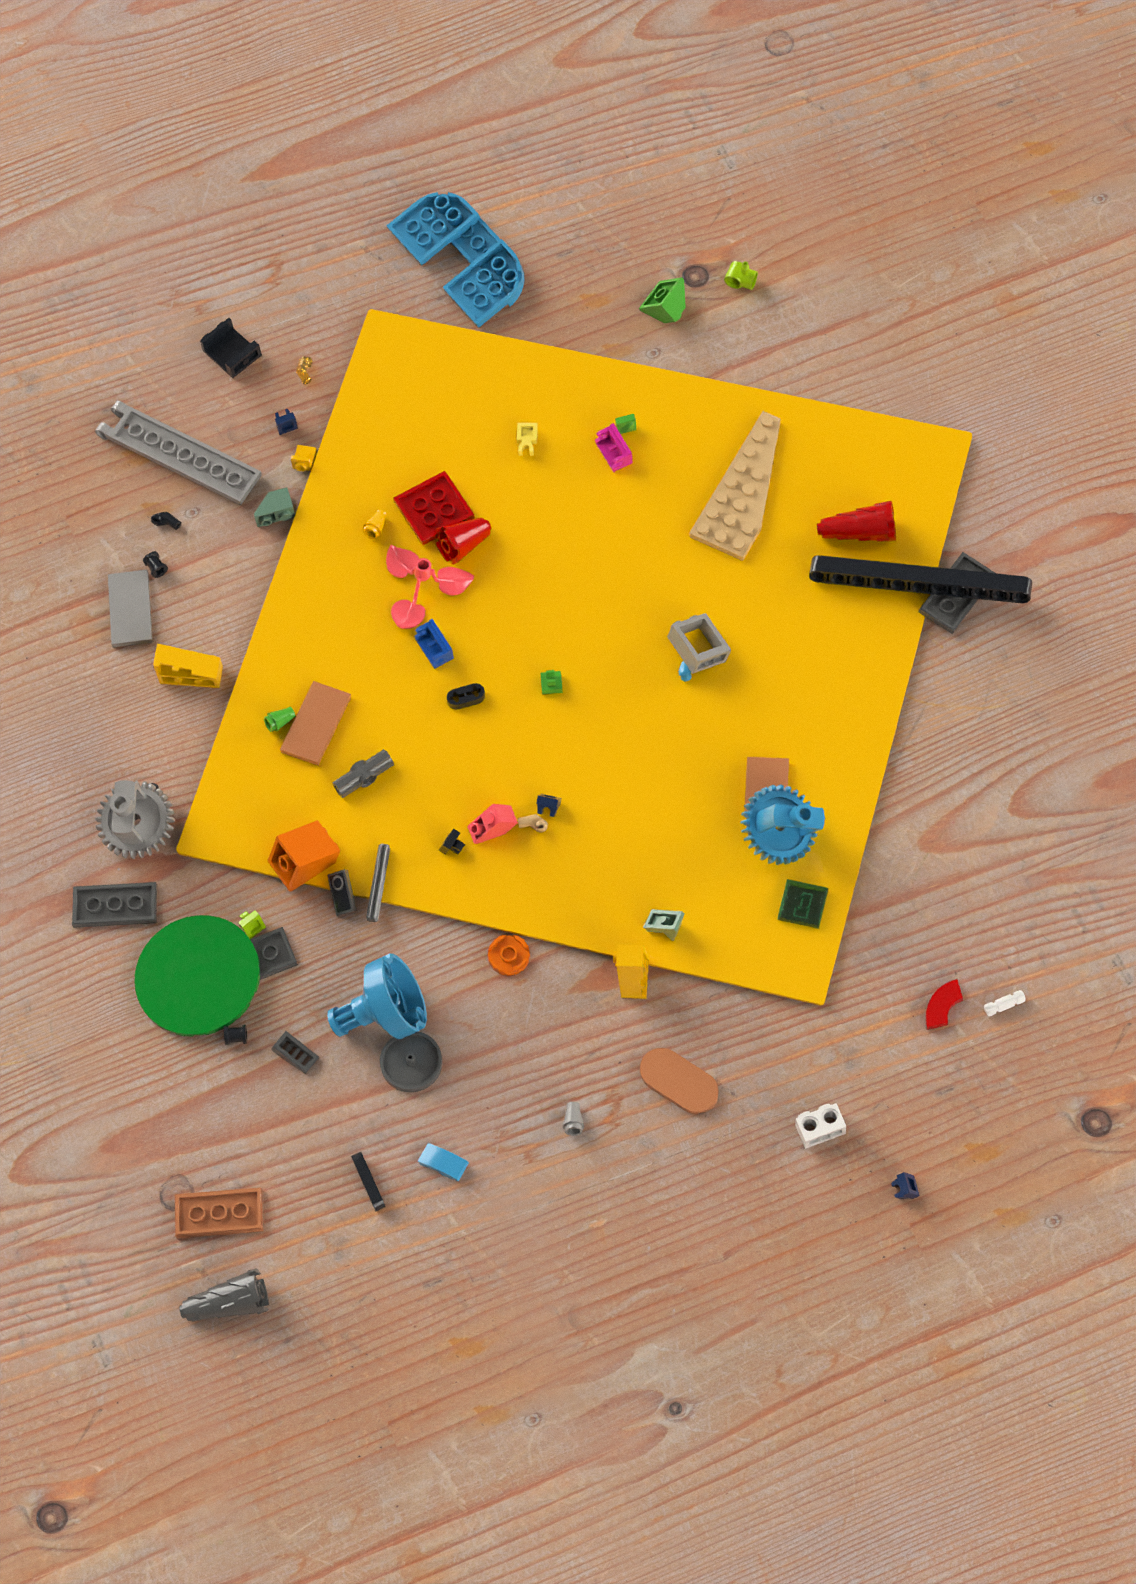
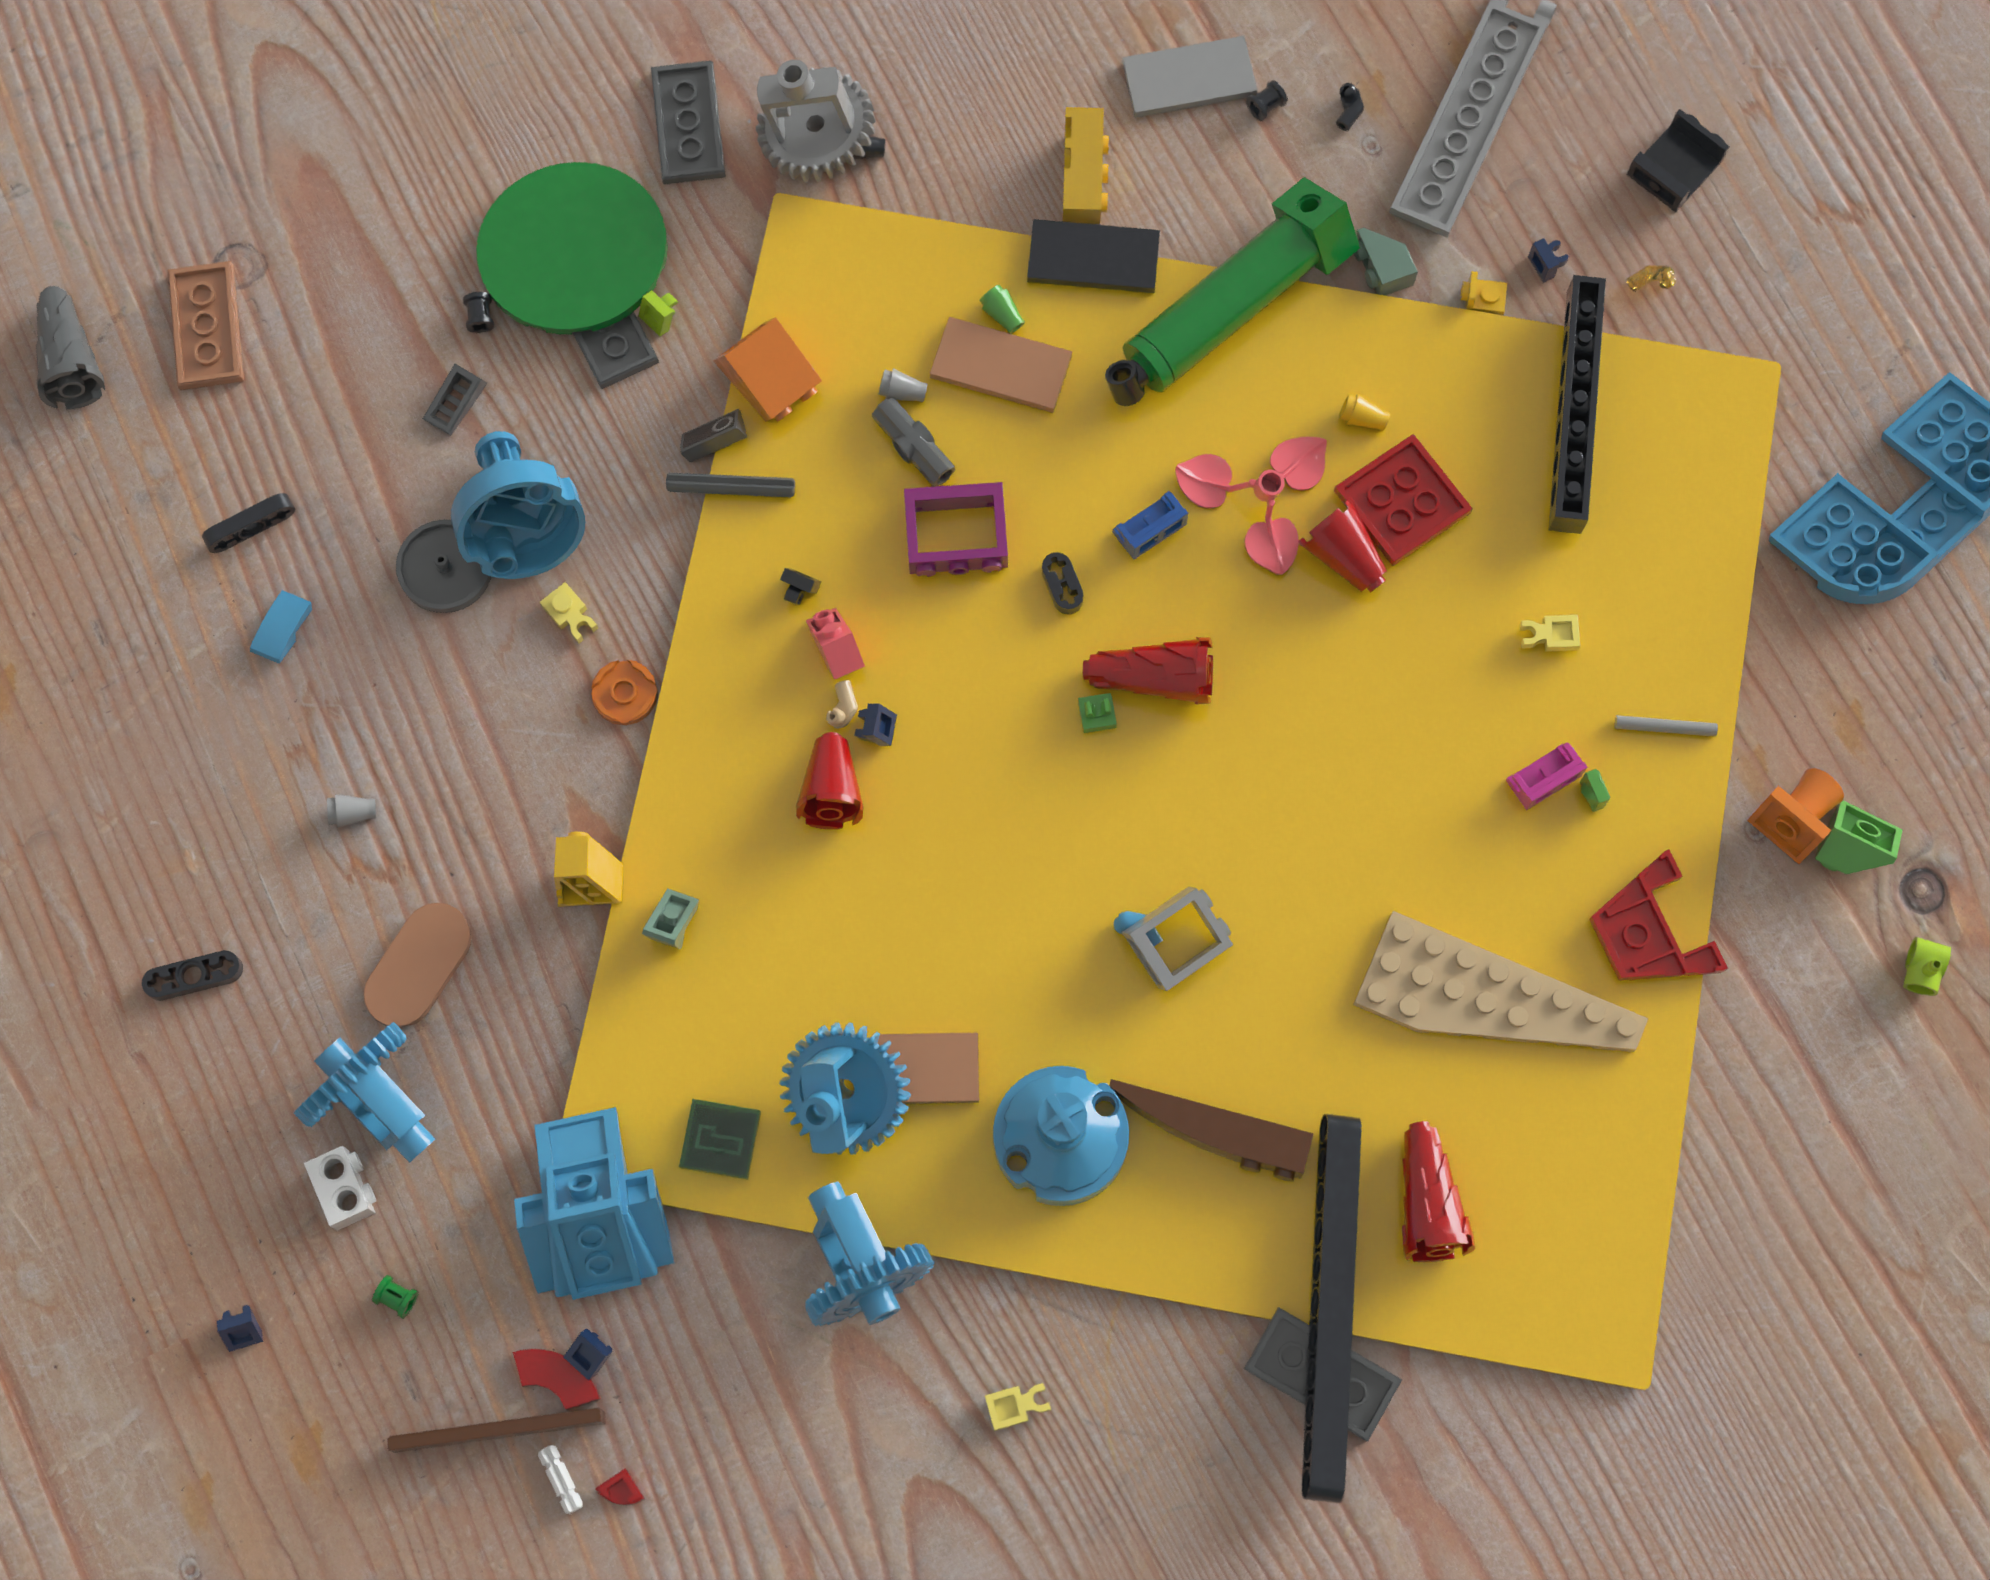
camera: 80 degrees right, 10 degrees up
none -> black beam [142,950,243,1001]
none -> dark azure piece [294,1022,435,1163]
none -> green bush [372,1275,419,1319]
none -> reddish brown tile [387,1408,606,1453]
none -> dark azure piece [514,1107,675,1300]
none -> light yellow plate [540,582,598,644]
none -> dark blue tile [563,1328,613,1380]
none -> red tile [595,1468,645,1505]
none -> red cone [796,732,864,829]
none -> dark azure piece [805,1182,935,1326]
none -> light grey cone [878,368,928,402]
none -> magenta window [904,482,1008,577]
none -> light yellow plate [985,1383,1051,1431]
none -> dark azure piece [993,1066,1129,1206]
none -> black tile [1027,219,1160,293]
none -> red cone [1082,637,1213,704]
none -> green piece [1105,177,1360,406]
none -> reddish brown slope [1109,1079,1314,1182]
none -> black brick [1548,275,1606,534]
none -> red wing [1589,849,1728,981]
none -> light grey bar [1615,715,1718,737]
none -> orange plant [1747,768,1844,864]

